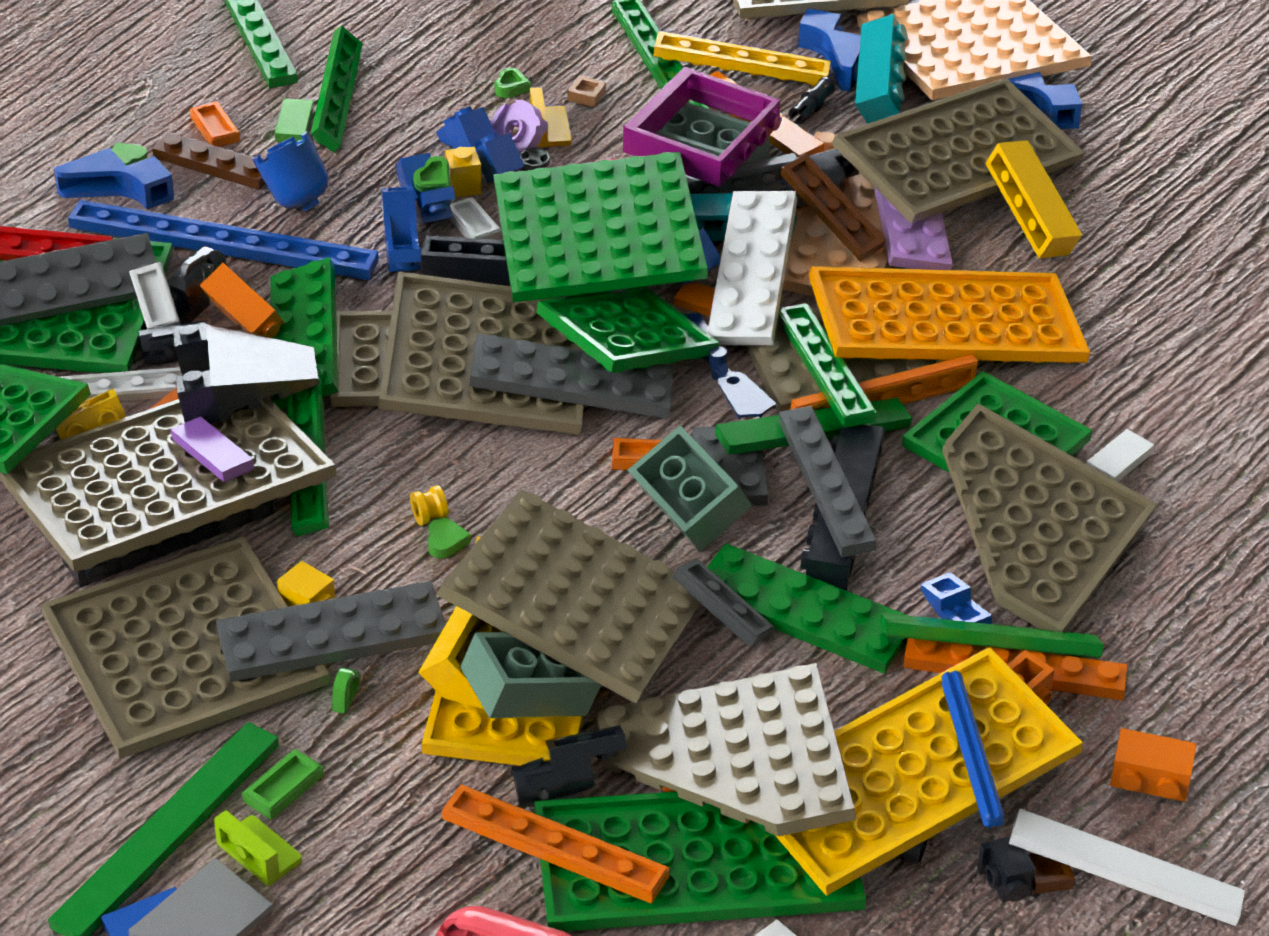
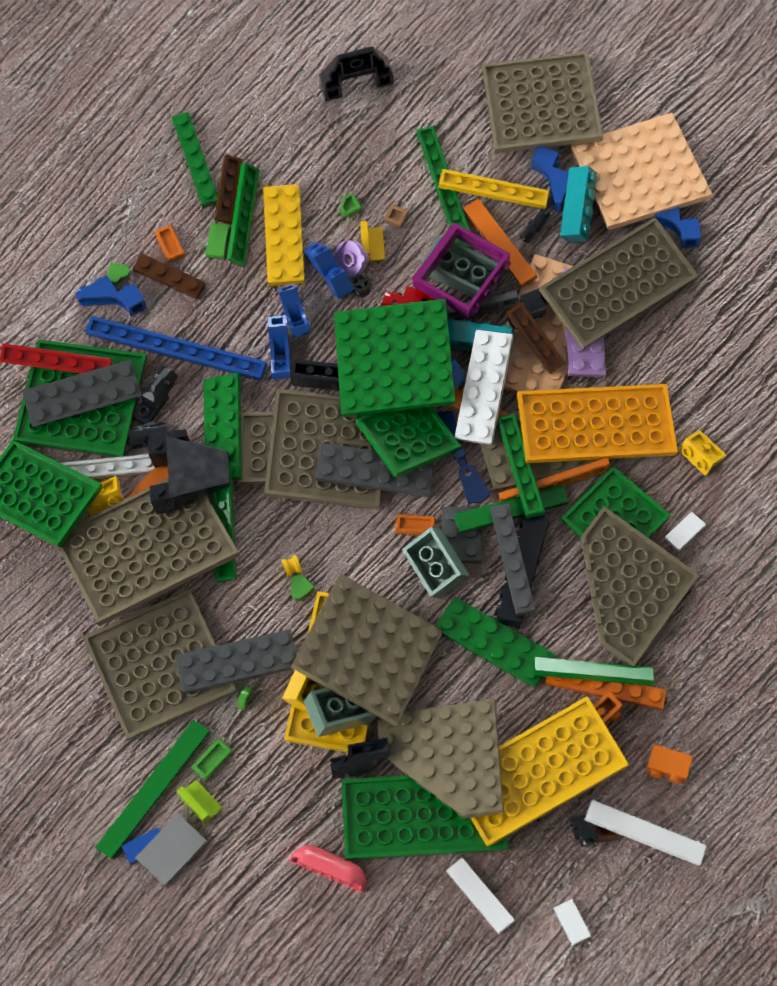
camera: 10 degrees right, 25 degrees up
white tile [129,262,180,329] -> none
tile [170,417,254,482] -> none
orange slope [200,263,284,338] -> none
blue cylinder [252,132,329,211] -> none
yellow brick [277,561,335,607] -> none
bright green tile [413,156,450,192] -> none
orange tile [442,784,670,904] -> none
yellow brick [445,146,481,198] -> none
white tile [449,197,502,240] -> none
dark grey tile [672,558,775,648] -> none
blue slope [921,572,992,624] -> none
blue axle [941,670,1004,828] -> none
yellow brick [985,140,1083,259] -> none
none -> reddish brown plate [214,154,243,225]
none -> yellow plate [263,184,305,286]
none -> yellow bracket [679,430,726,475]

